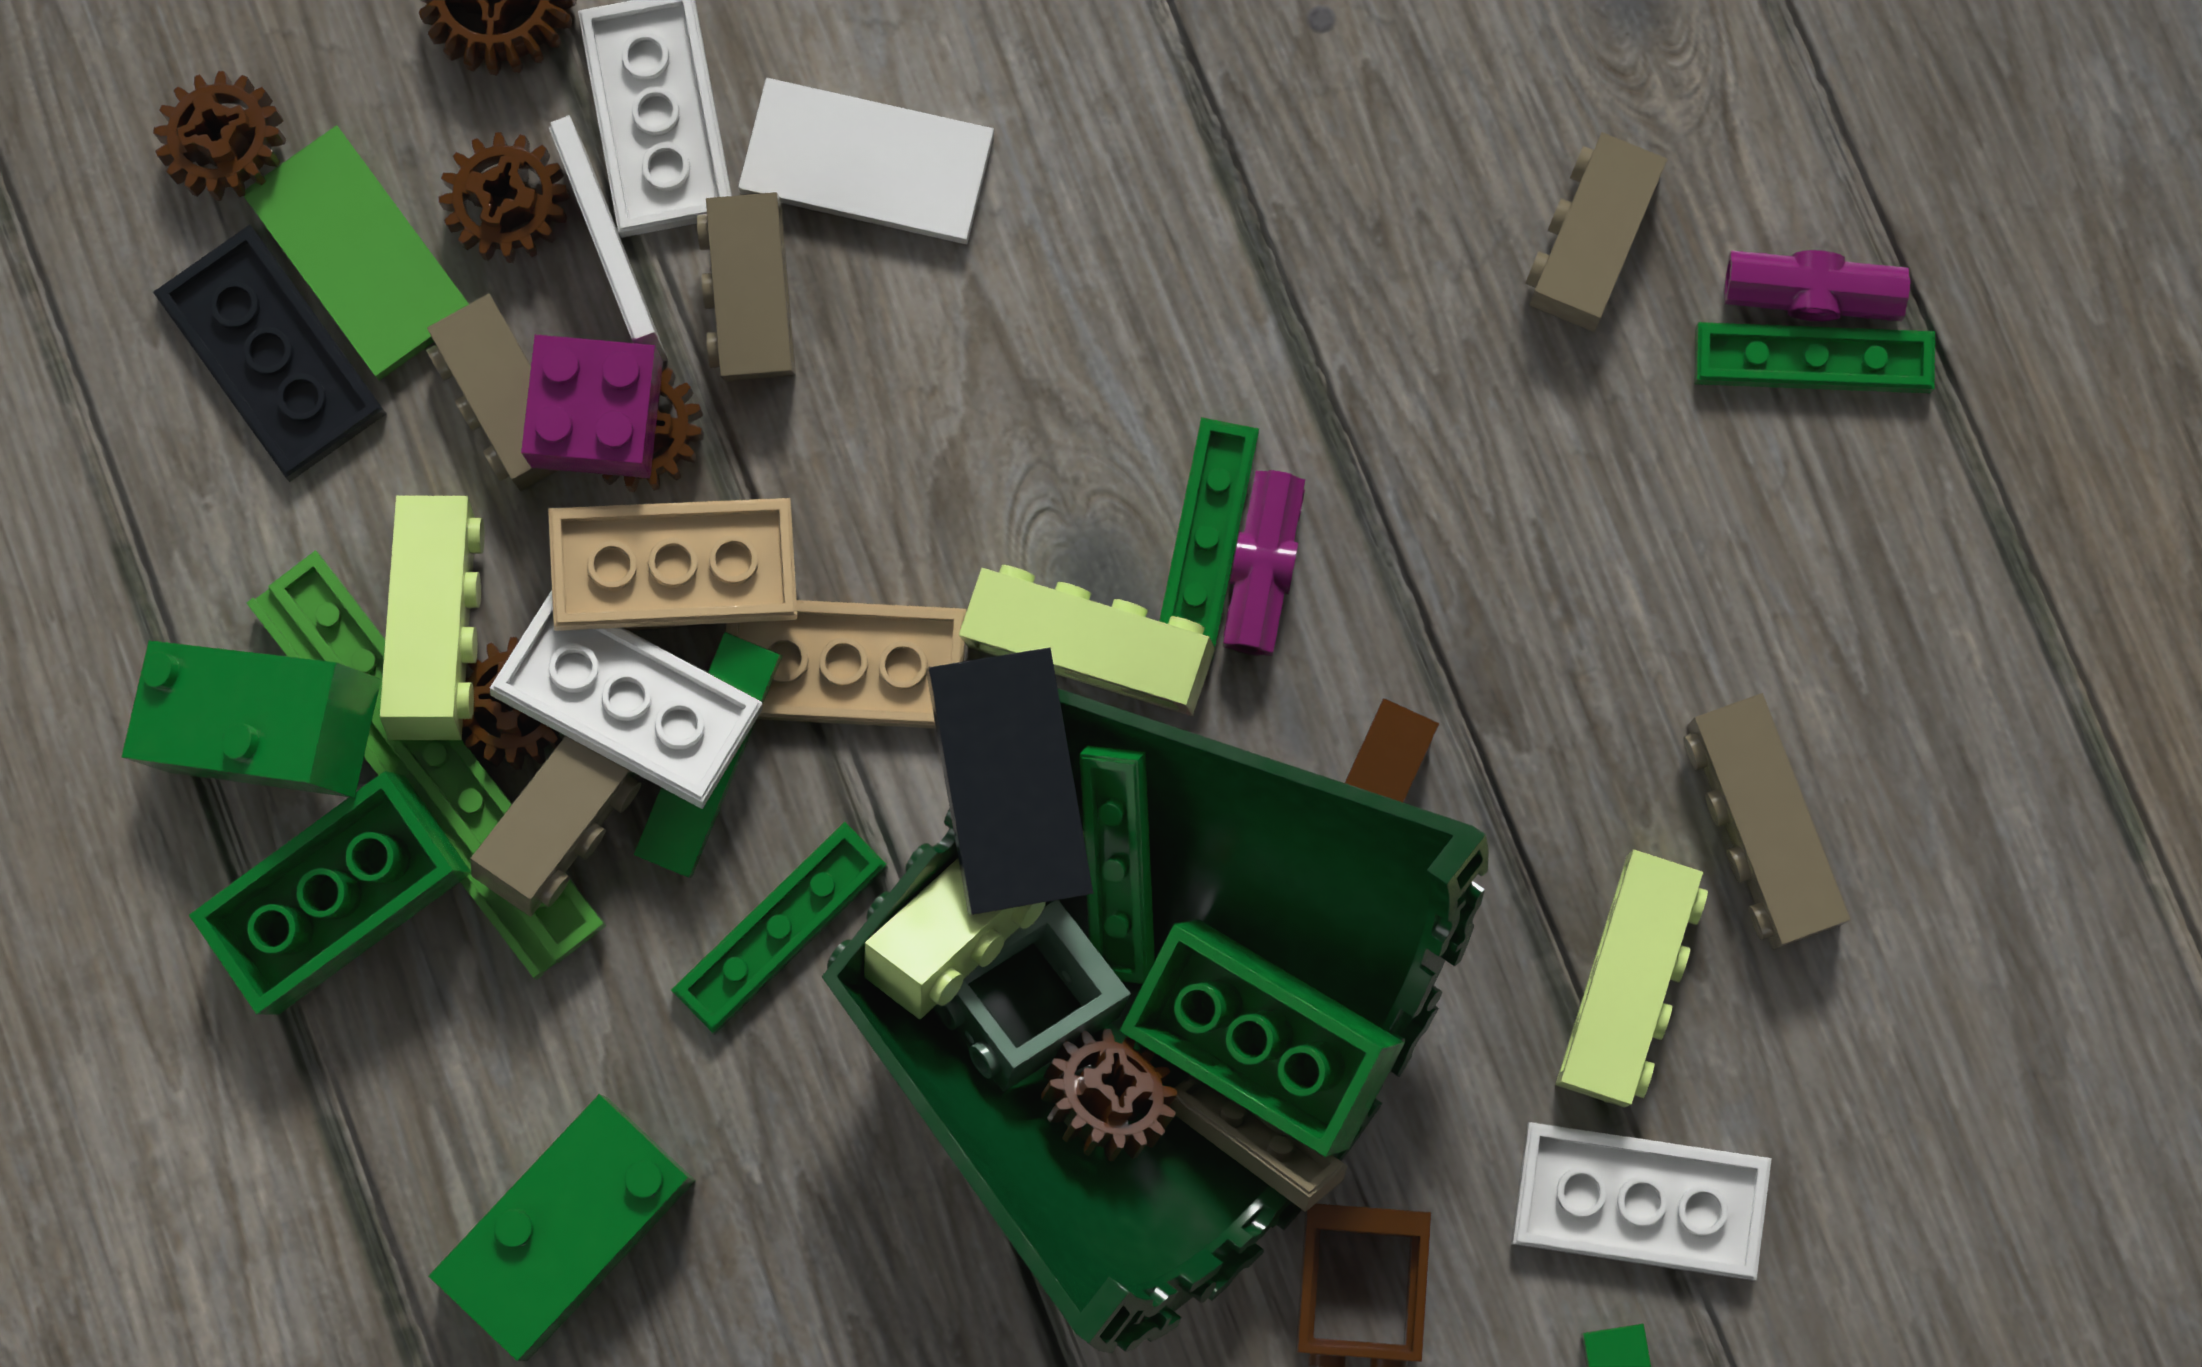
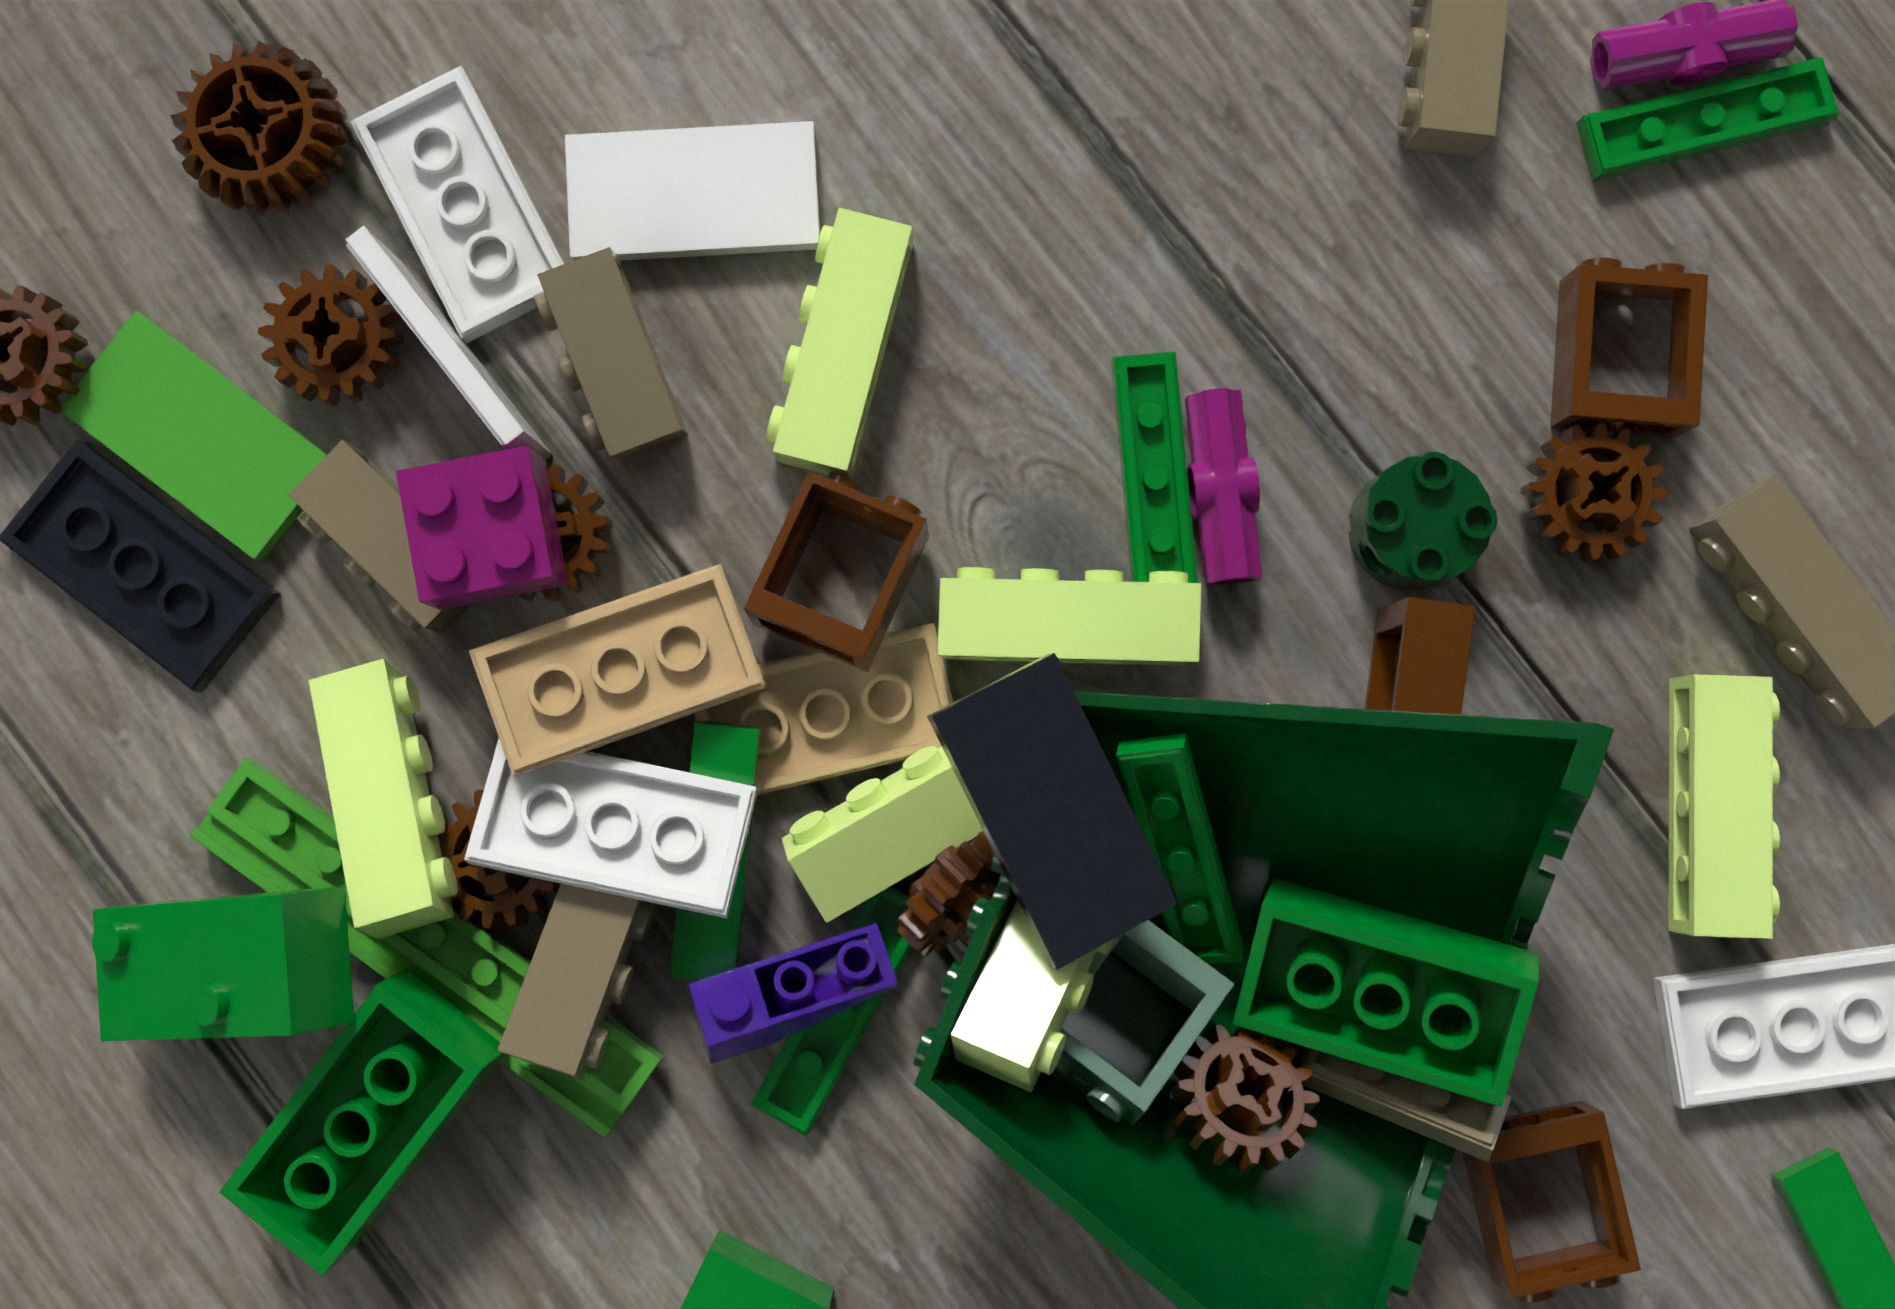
camera: 20 degrees left, 5 degrees up
none -> dark purple slope [688,923,898,1064]
none -> reddish brown window [744,471,929,672]
none -> yellowish green brick [766,207,914,478]
none -> yellowish green brick [782,746,984,923]
none -> reddish brown gear [897,831,1001,957]
none -> dark green brick [1348,451,1498,589]
none -> reddish brown gear [1520,422,1668,563]
none -> reddish brown window [1550,258,1708,438]

